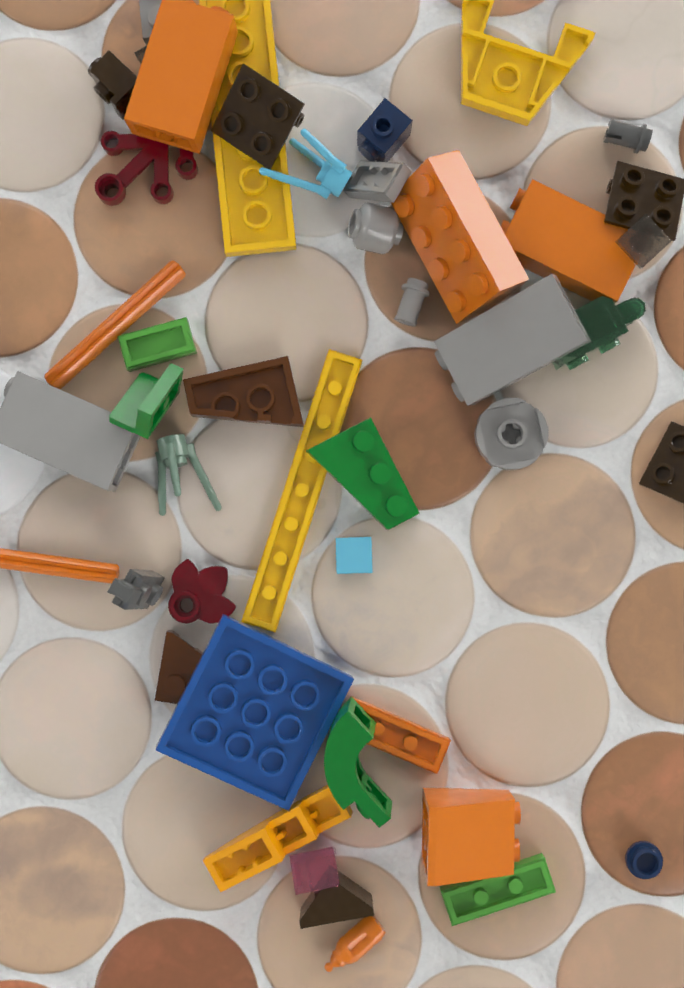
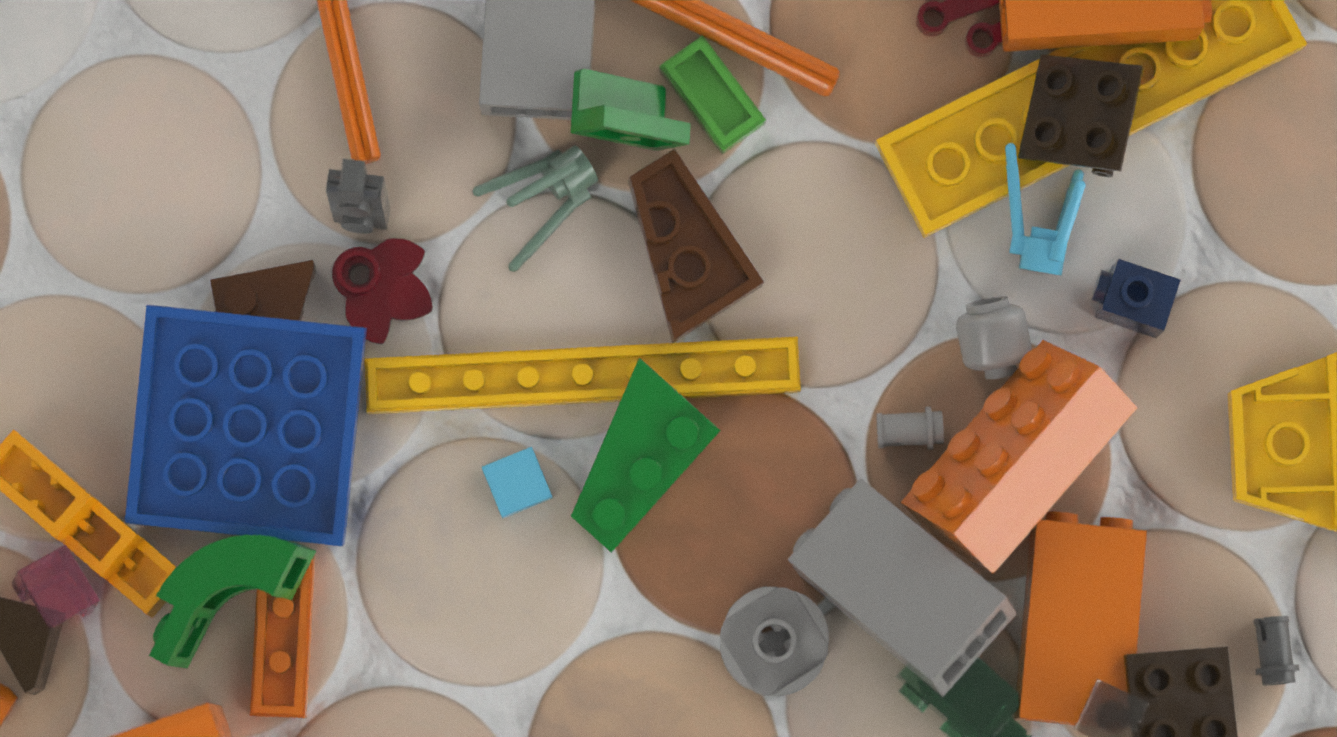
camera: 65 degrees right, 5 degrees down
light grey plate [343,161,412,203] -> none

